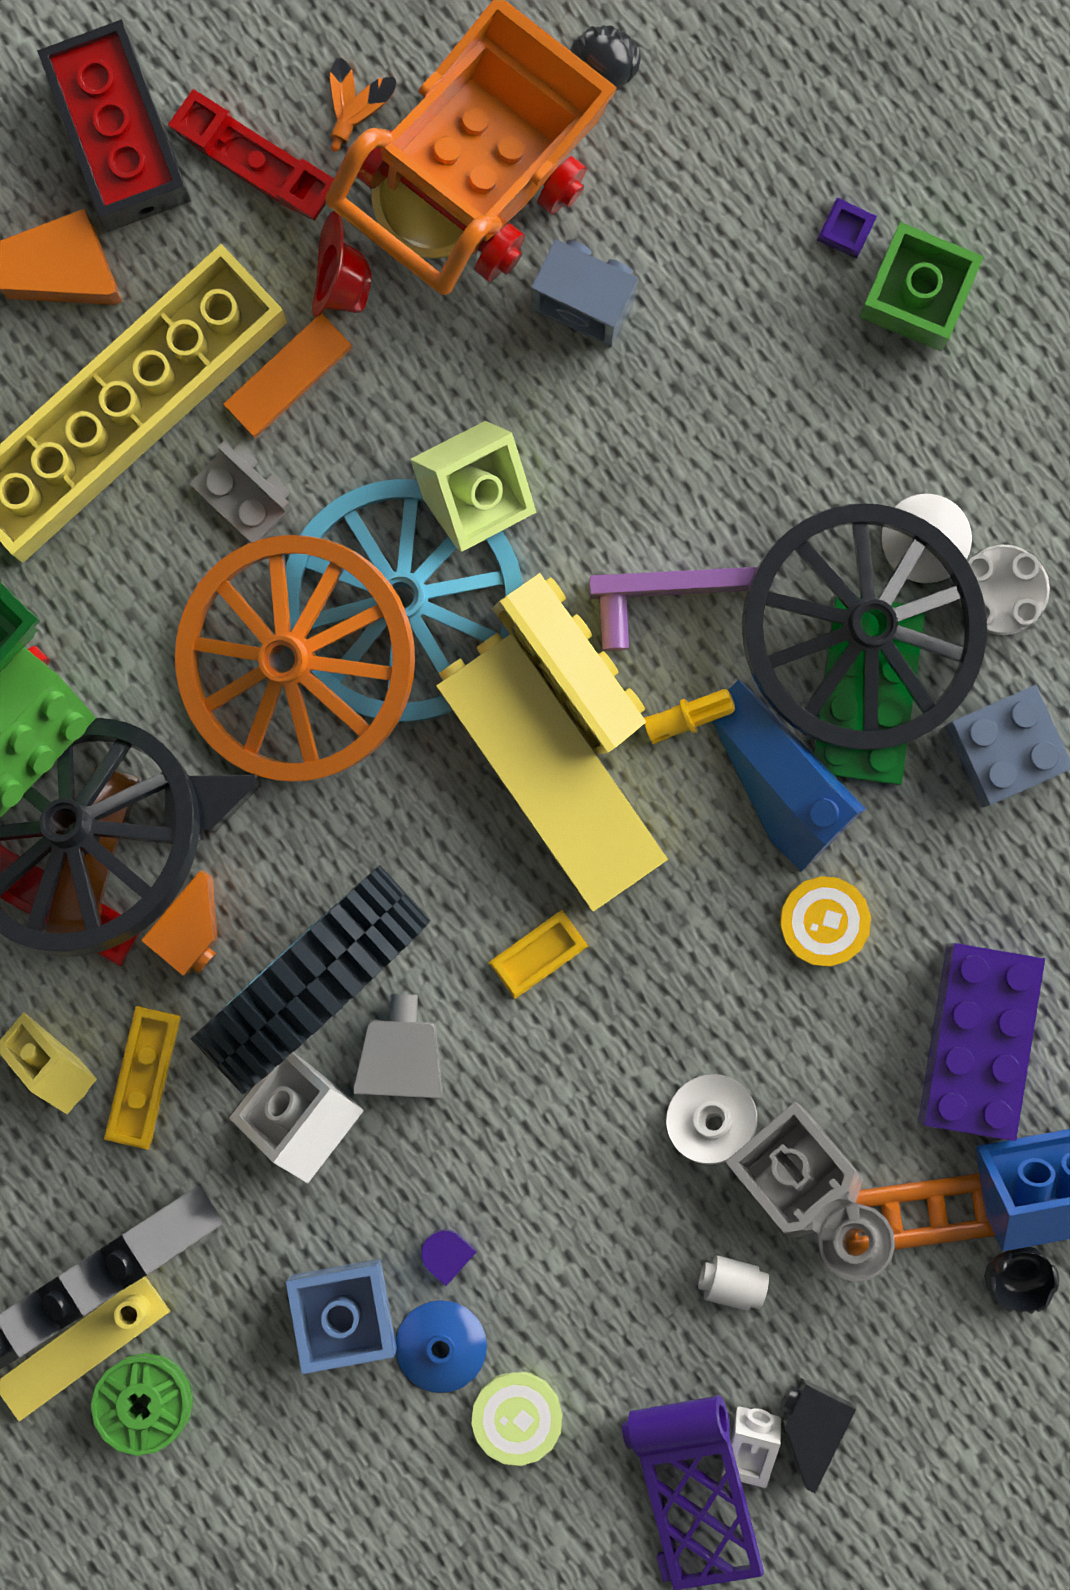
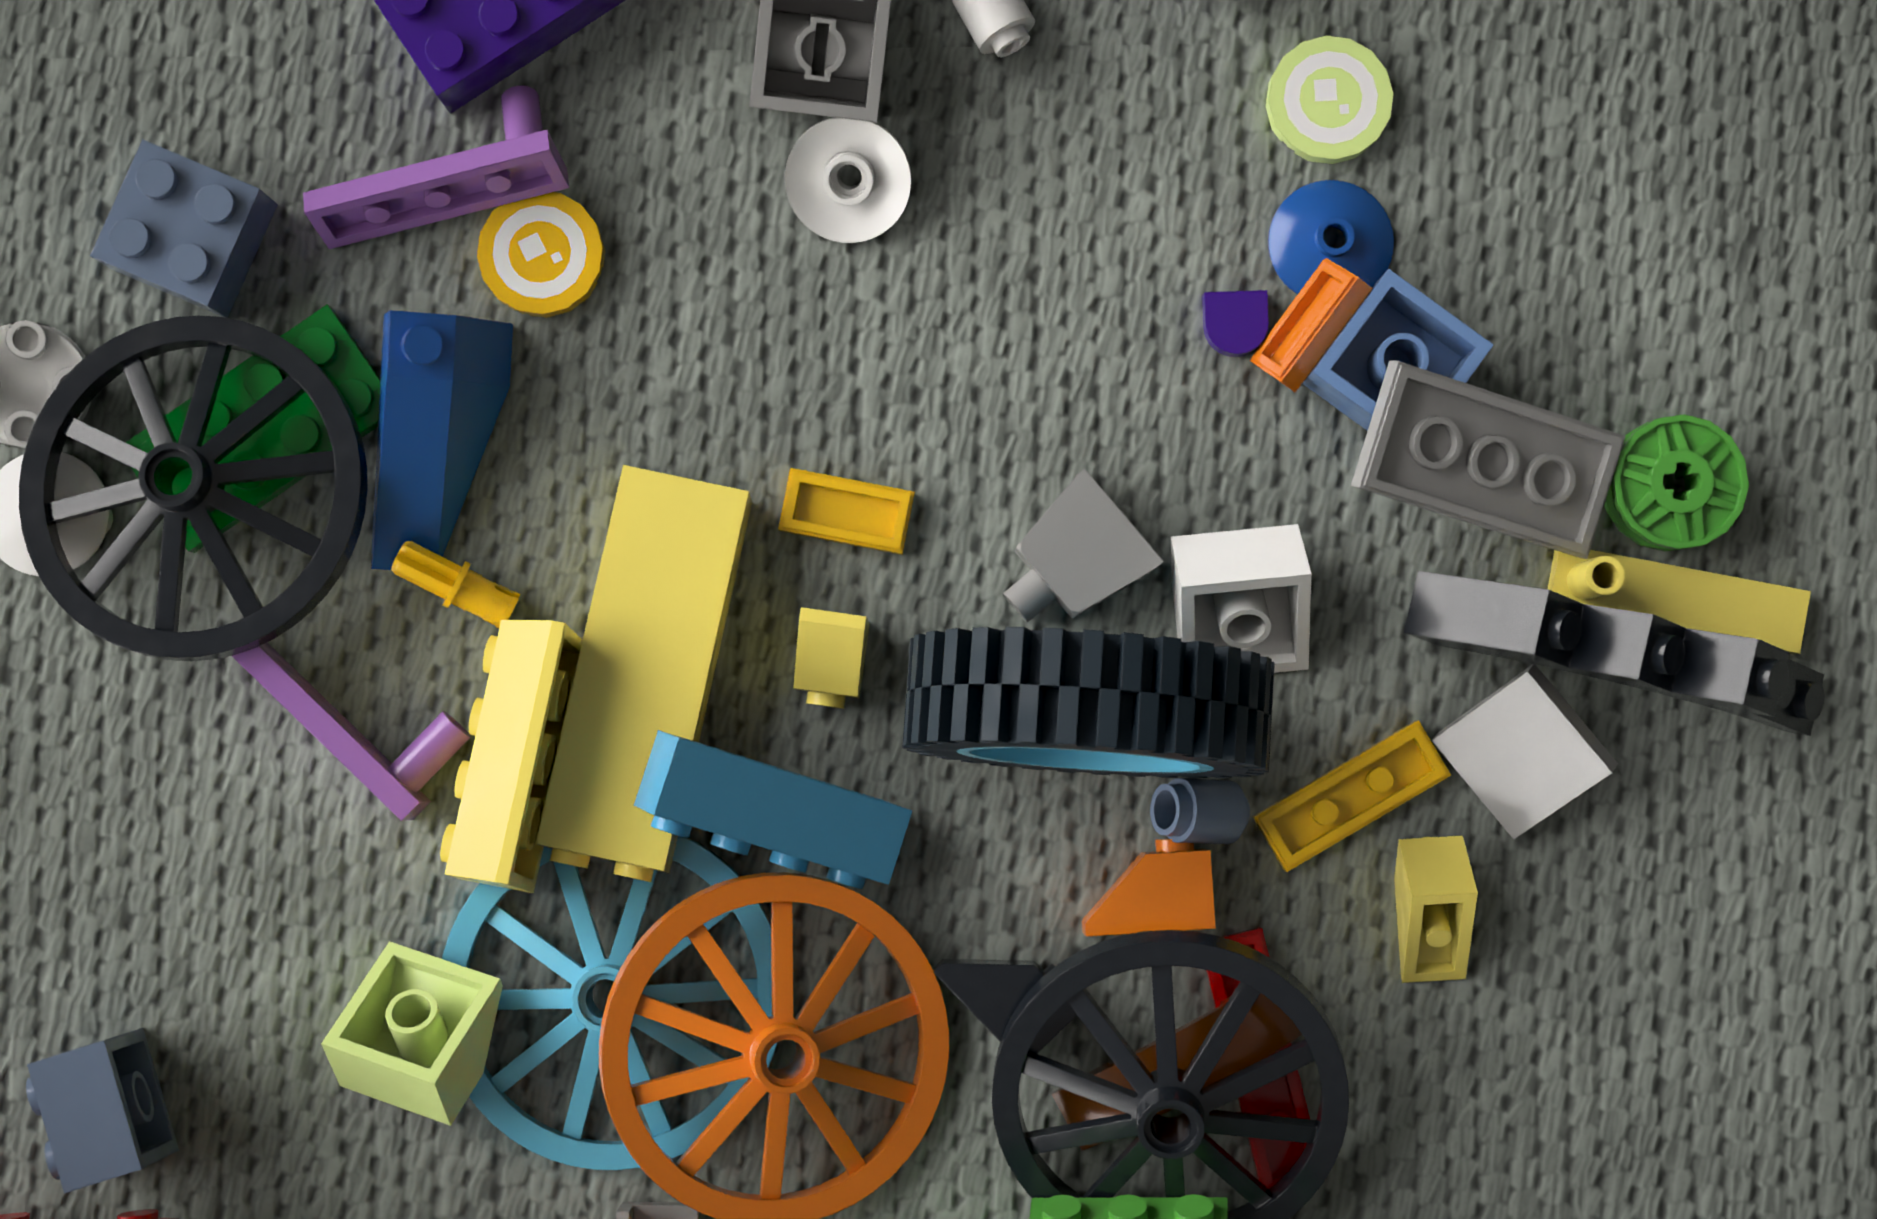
camera: 135 degrees left, 0 degrees up
none -> medium lavender piece [303,86,569,249]
none -> dark azure brick [634,730,912,889]
none -> light yellow slope [793,607,870,709]
none -> sand blue brick [1150,778,1250,844]
none -> orange tile [1250,258,1373,393]
none -> light grey tile [1351,360,1626,559]
none -> tile [1432,663,1618,839]

